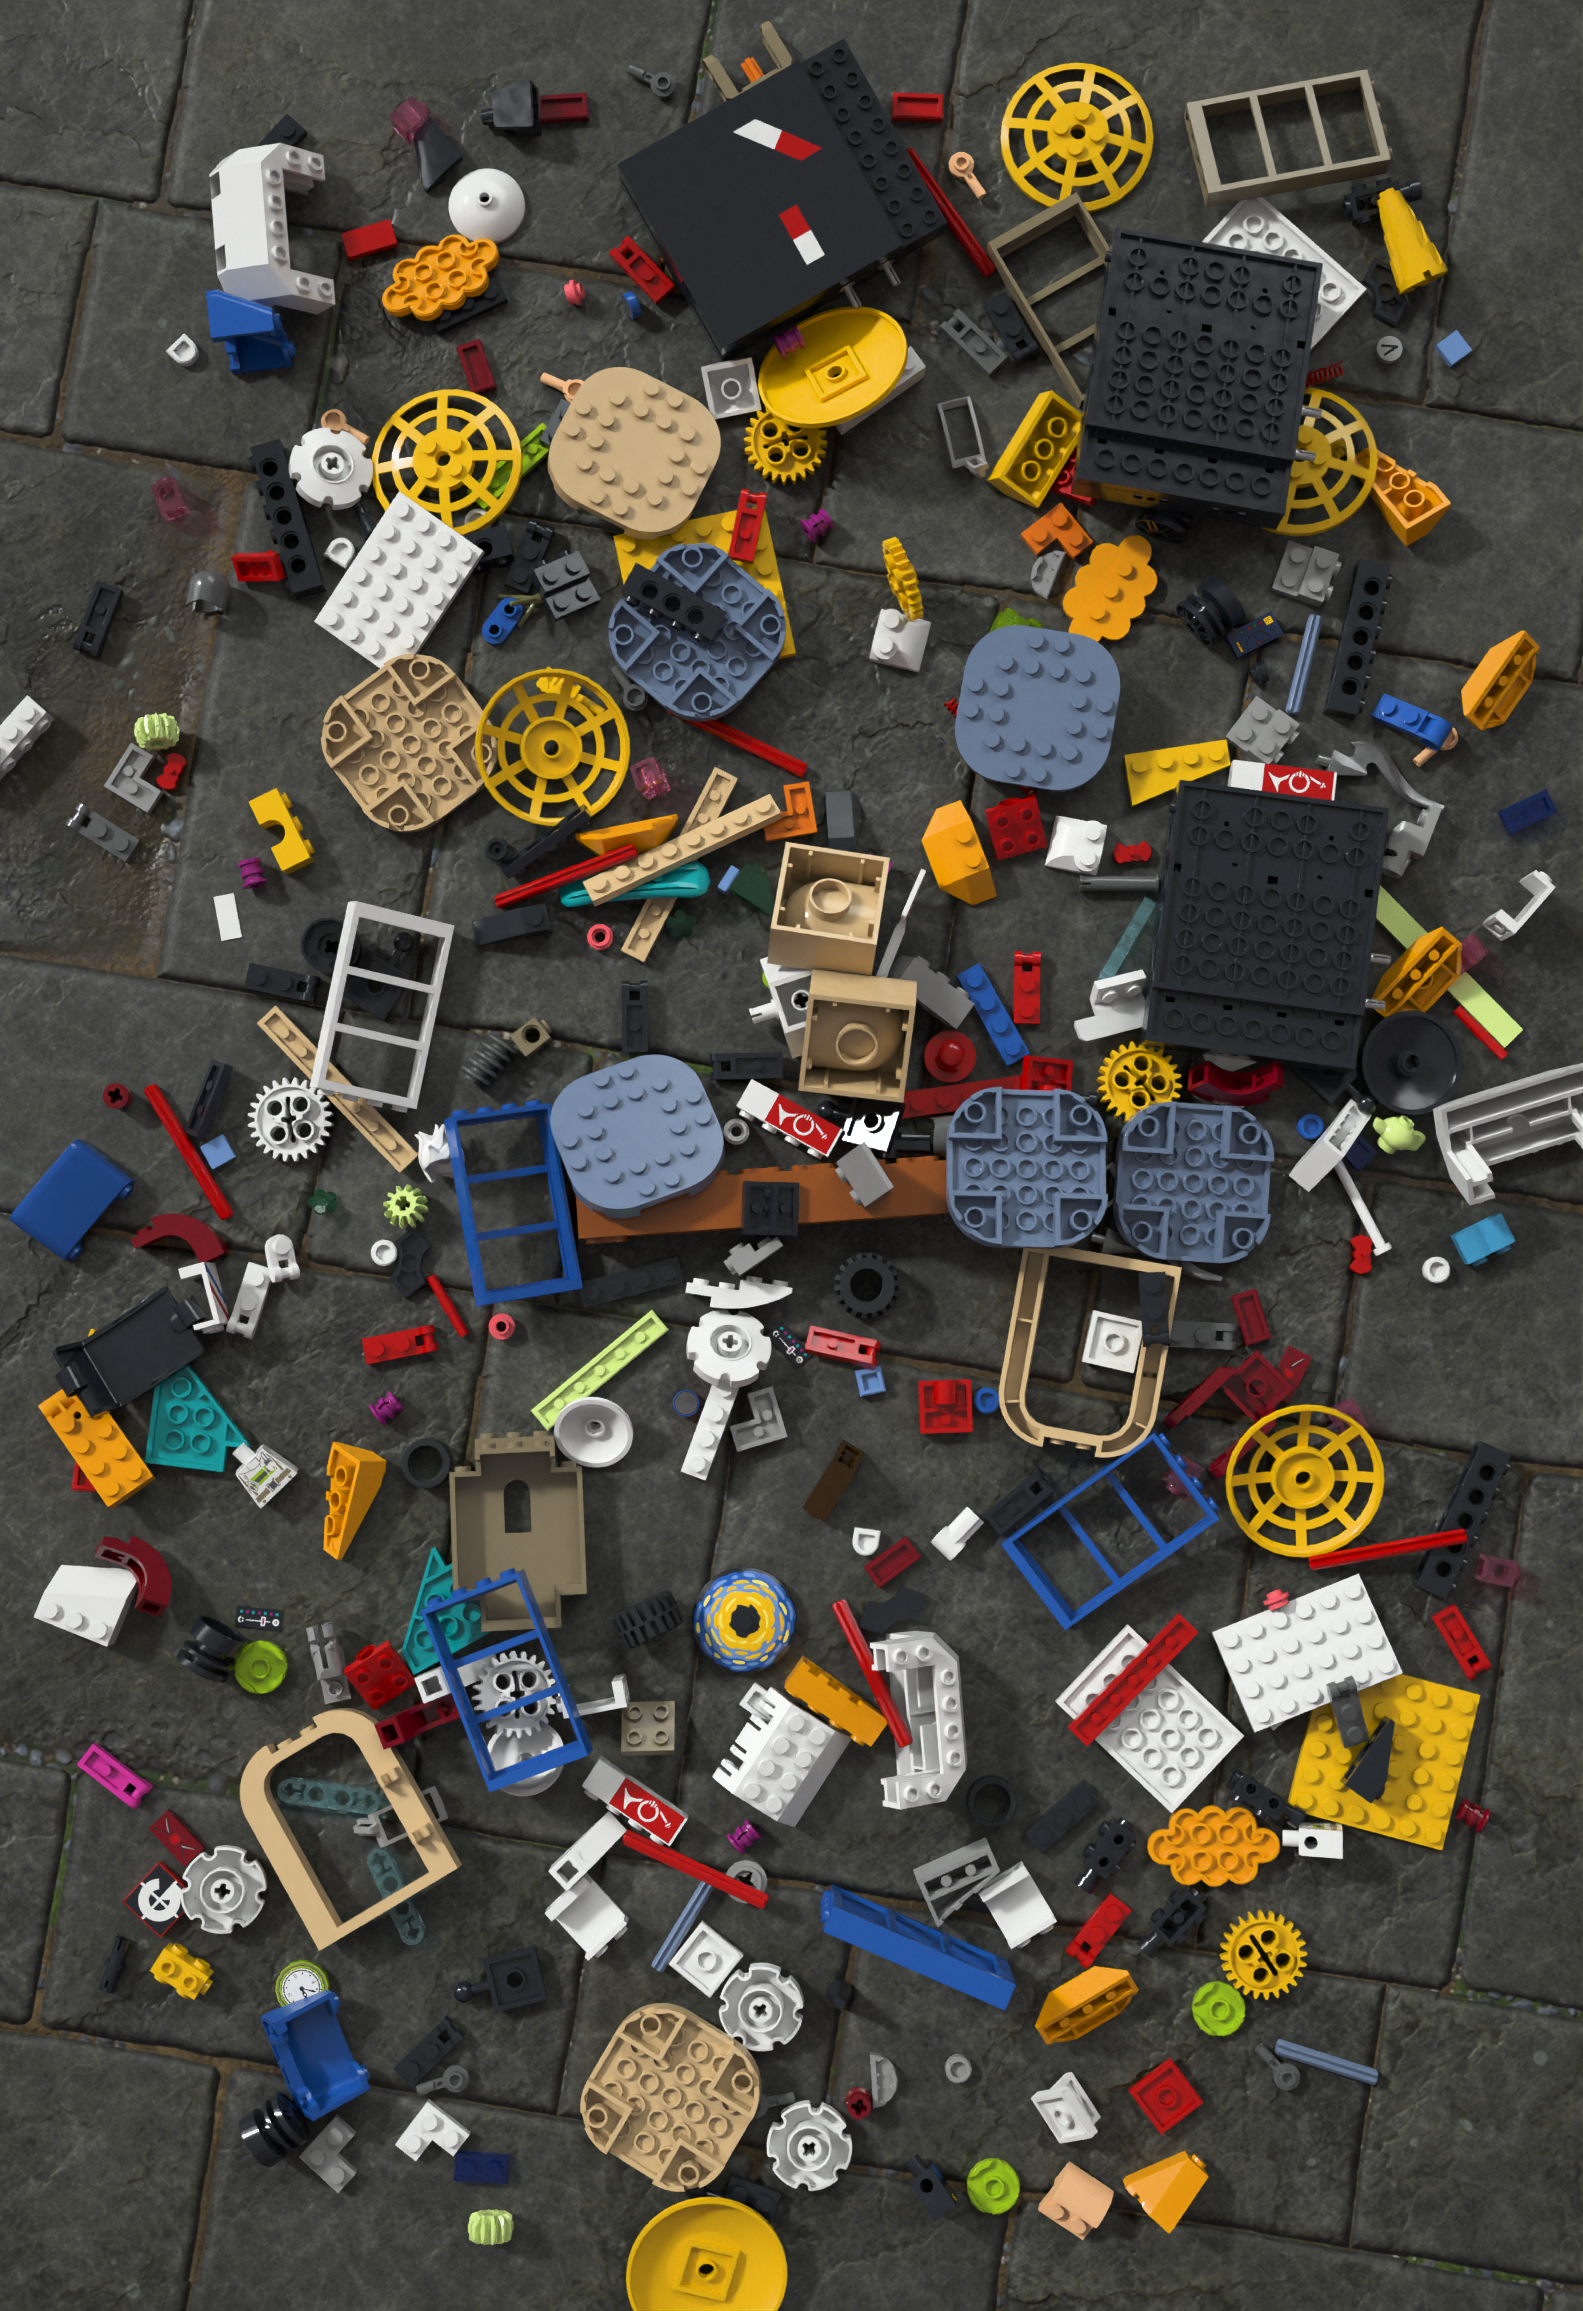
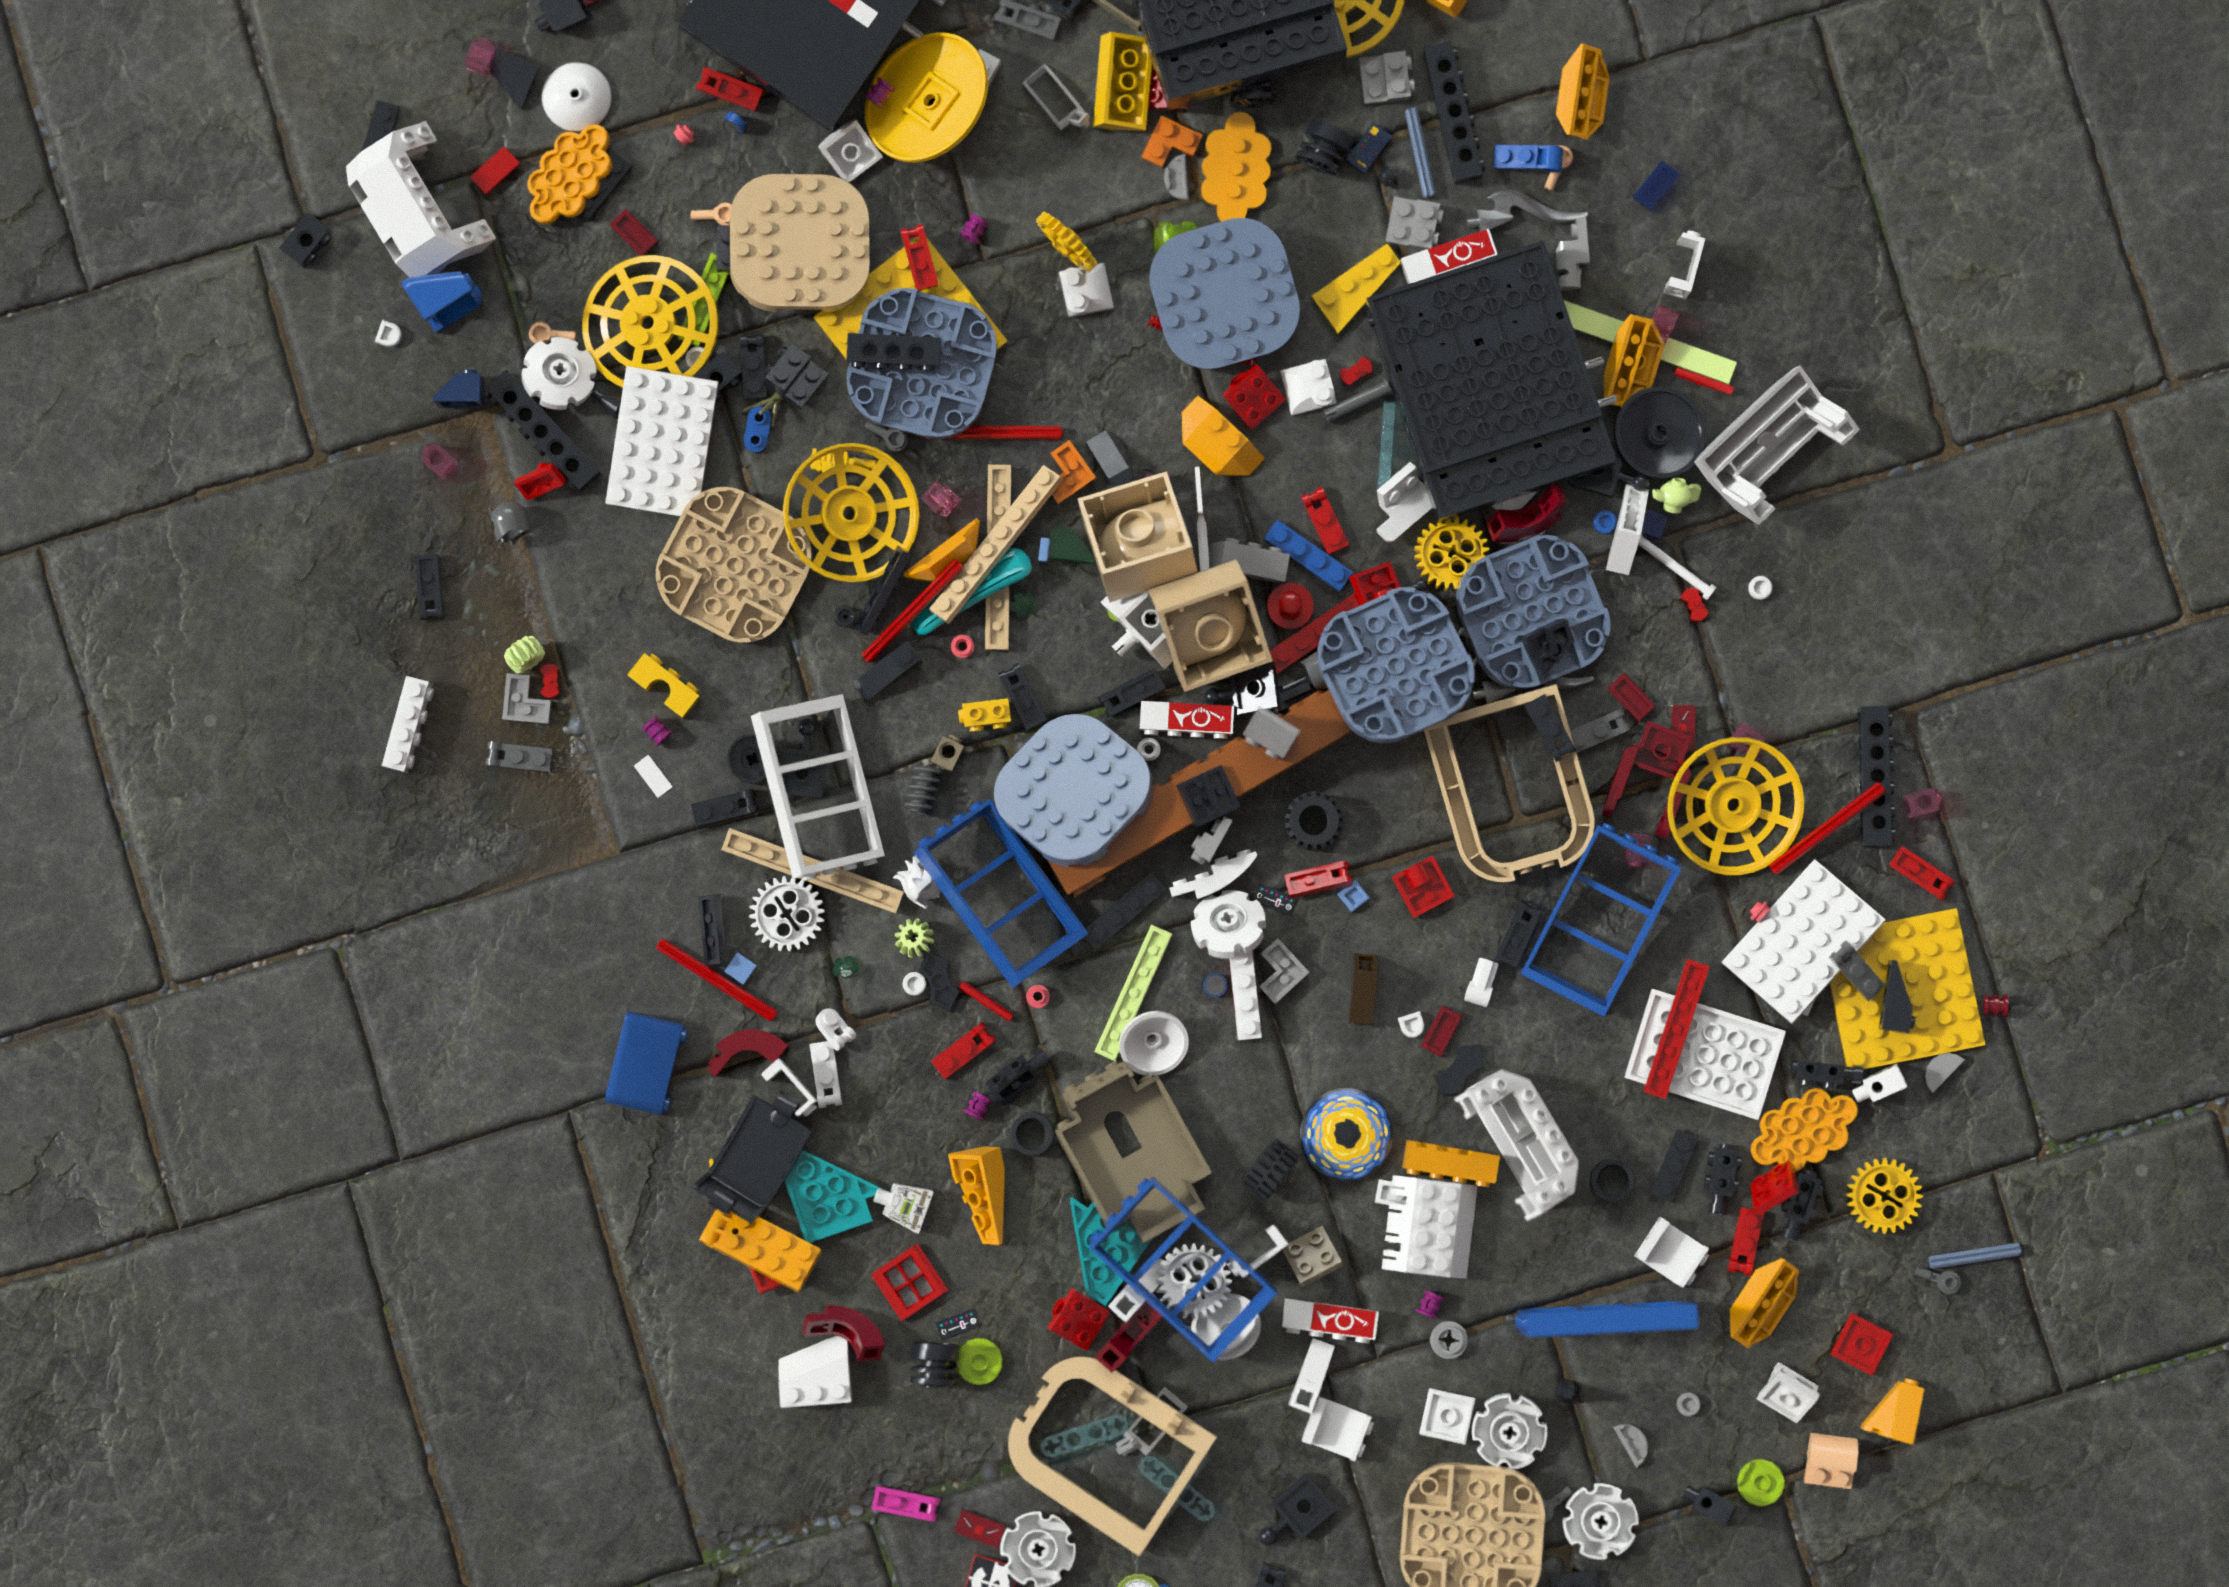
camera: 30 degrees left, 0 degrees up
dark red bush [103,1083,133,1110] -> none
light grey plate [306,1622,353,1704] -> none
white tile [324,538,355,570] -> none
red axle [622,1829,769,1909] -> none
sand blue axle [651,1881,715,1973] -> none
yellow gear [744,407,827,485] -> none
red axle [832,1600,913,1748] -> none
dark red bush [846,2087,872,2119] -> none
light grey wedge [913,1837,1000,1927] -> none
blue tile [974,1387,1000,1414] -> none
white plate [1082,1310,1142,1373] -> none
lime tile [1192,1981,1245,2036] -> none
dark azure brick [1450,1213,1515,1267] -> none
none -> black brick [279,212,333,269]
none -> dark blue slope [433,369,486,408]
none -> red piece [871,1243,948,1321]
none -> yellow brick [958,698,1011,732]
none -> black brick [985,1048,1052,1106]
none -> black slope [1521,619,1574,679]
none -> red plate [1750,1160,1798,1215]
none -> light grey tile [1925,1053,1965,1093]

